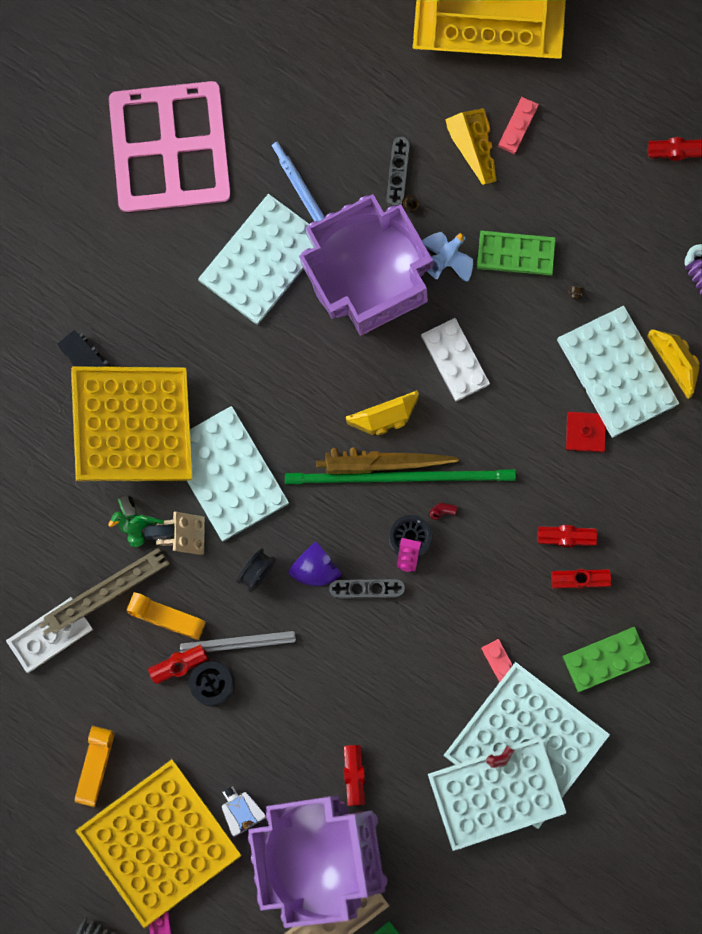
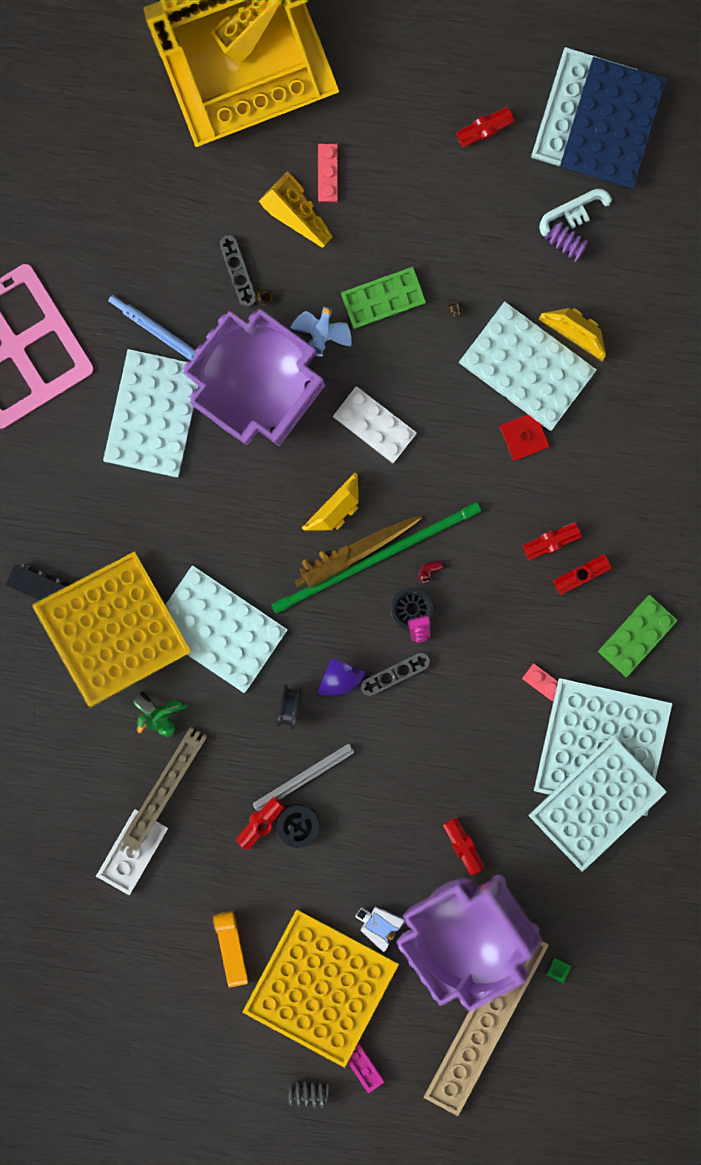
camera: 25 degrees left, 10 degrees up
light orange beam [127,592,206,640] -> none
tan plate [145,512,205,555] -> none
dark red arm [486,746,515,768] -> none

